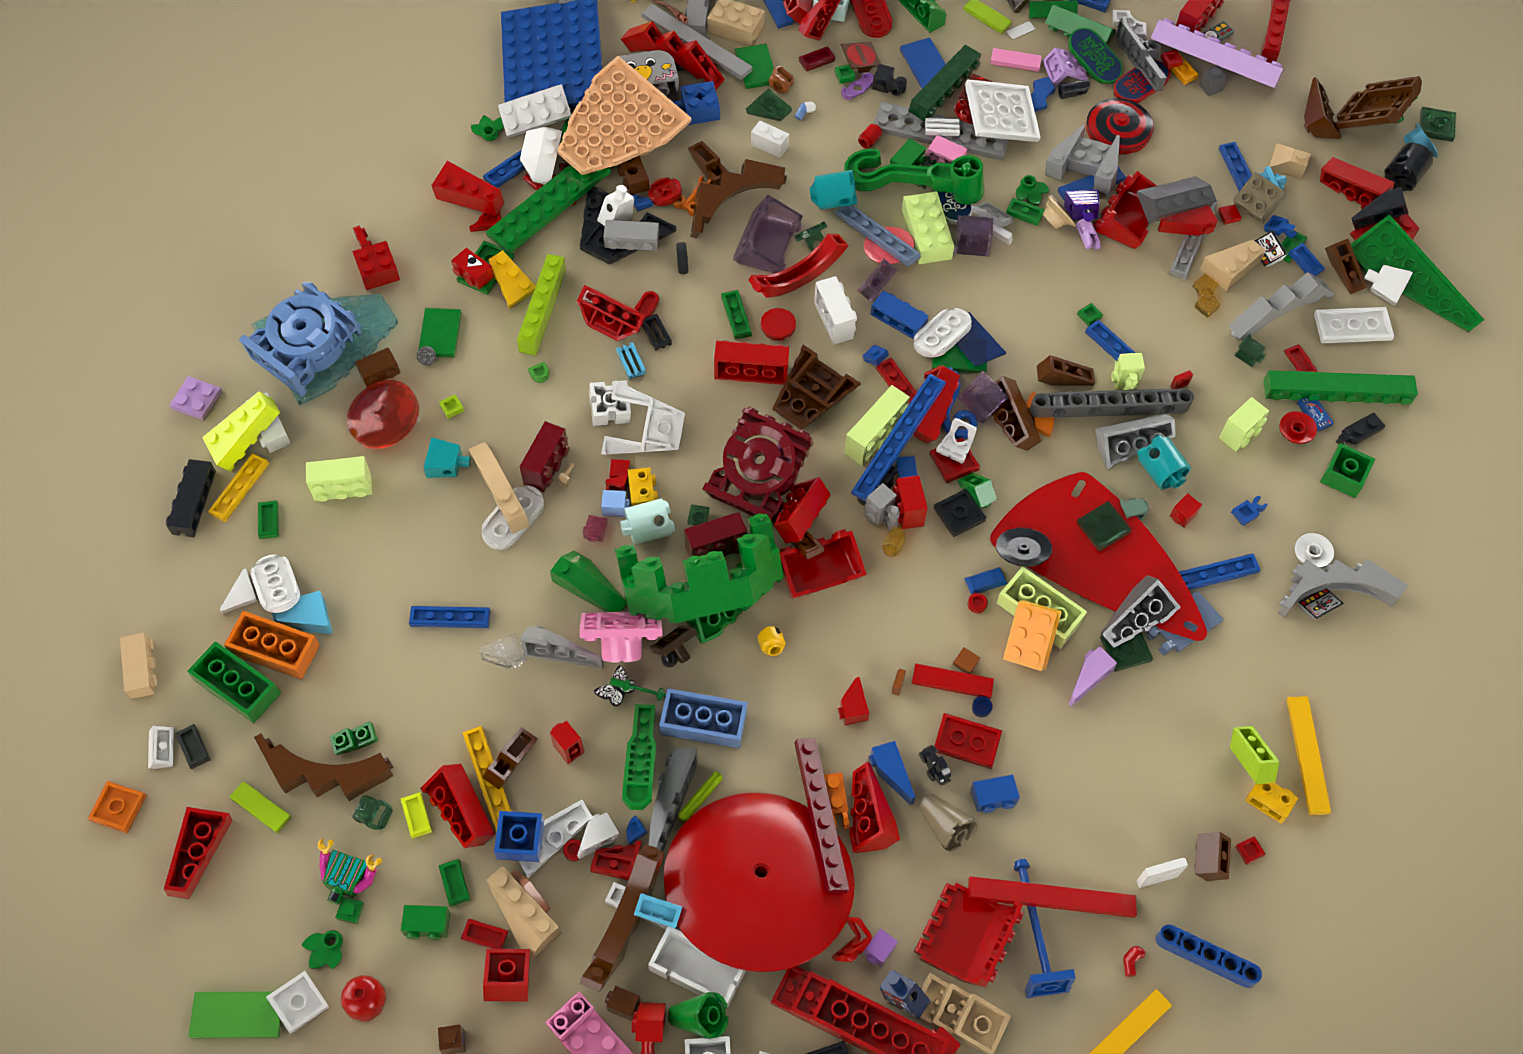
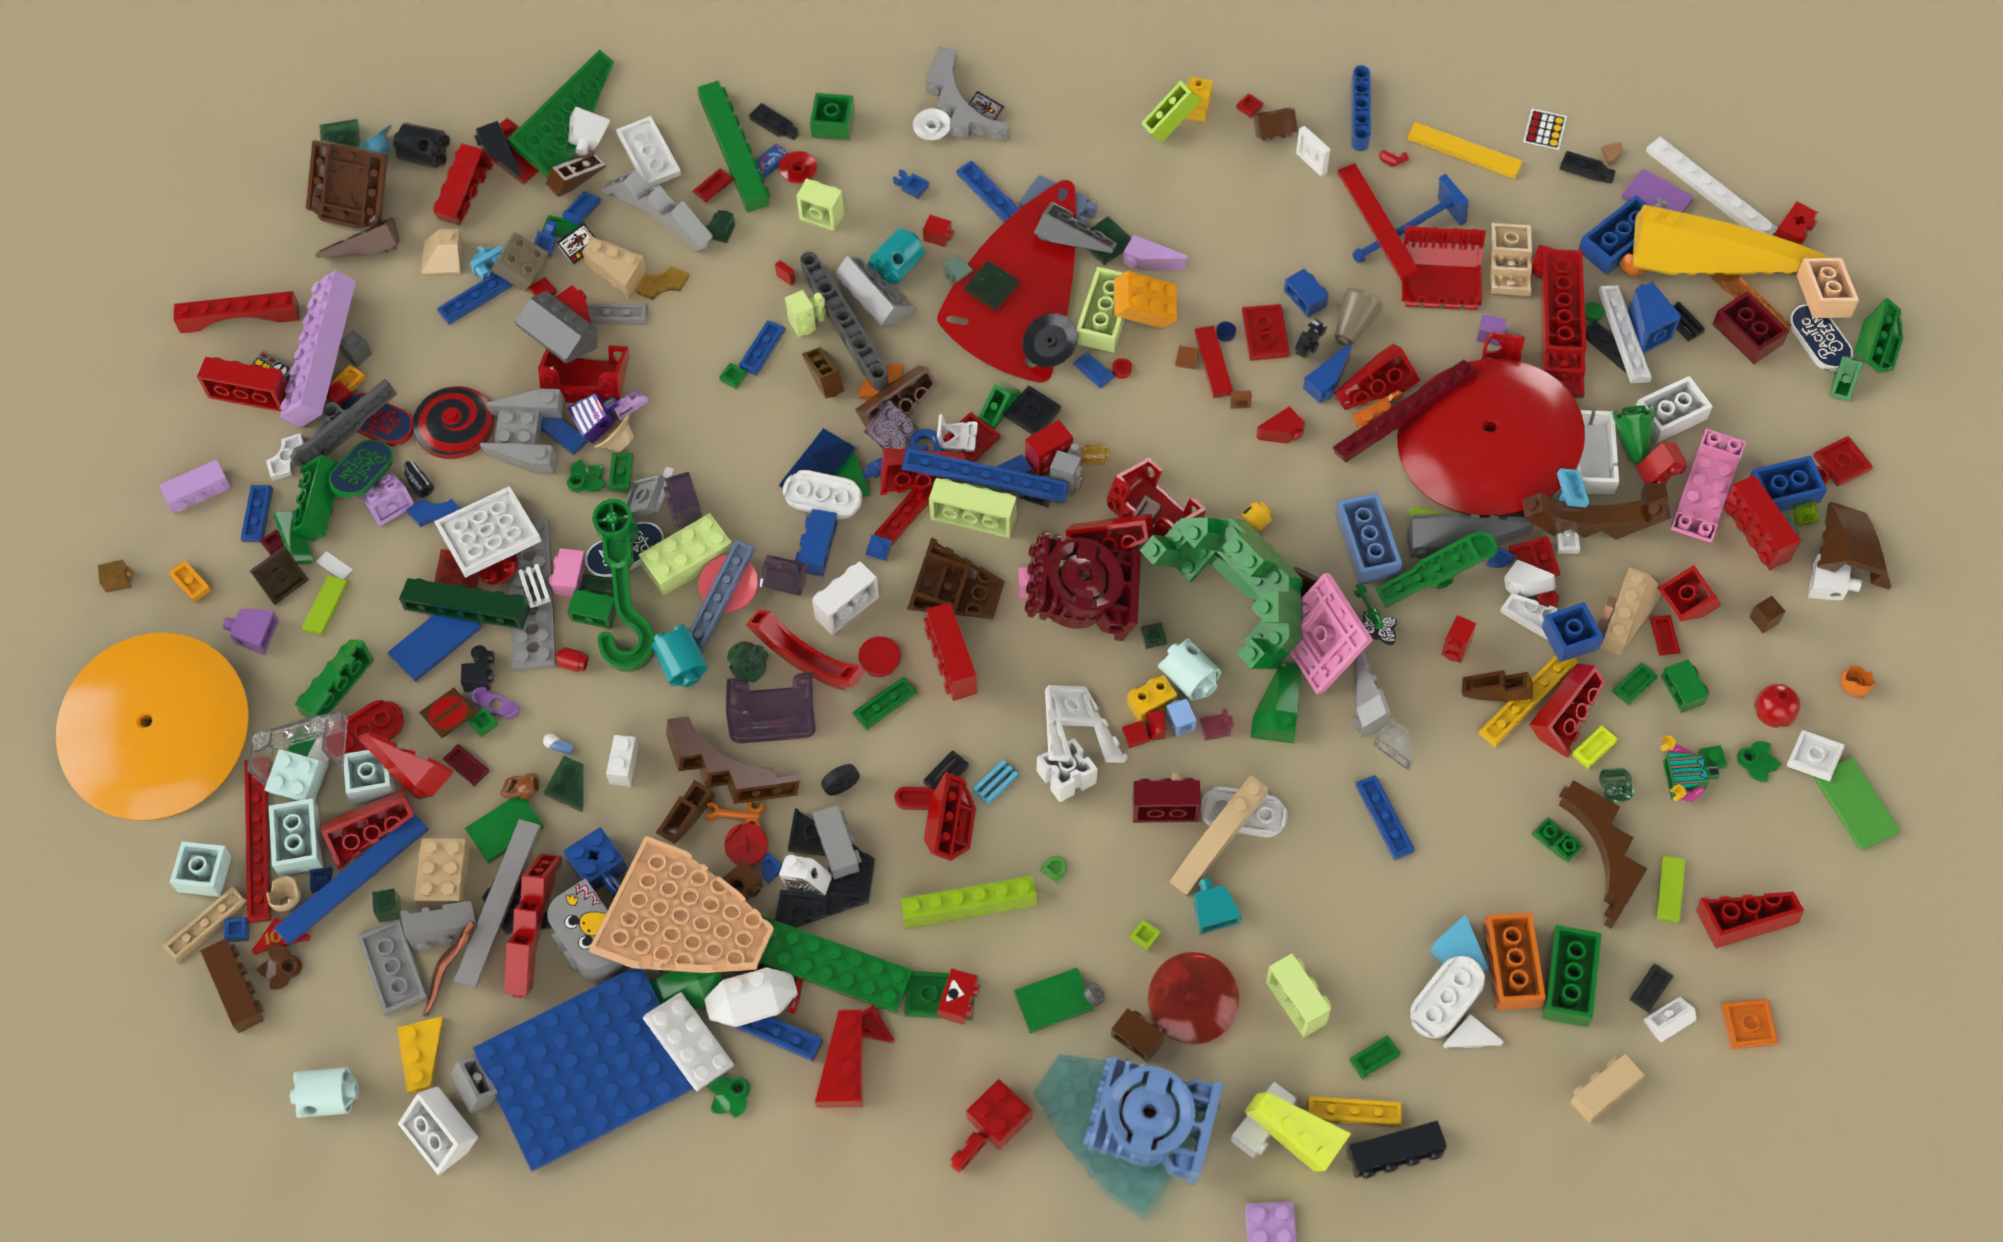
camera: 110 degrees left, 0 degrees up
yellow wing [489,250,536,309] -> none
dark red brick [684,512,747,557] -> none
dark blue torso [880,970,930,1019] -> none
bright pink tile [990,48,1042,72] -> none
yellow tile [1286,696,1331,815] -> none

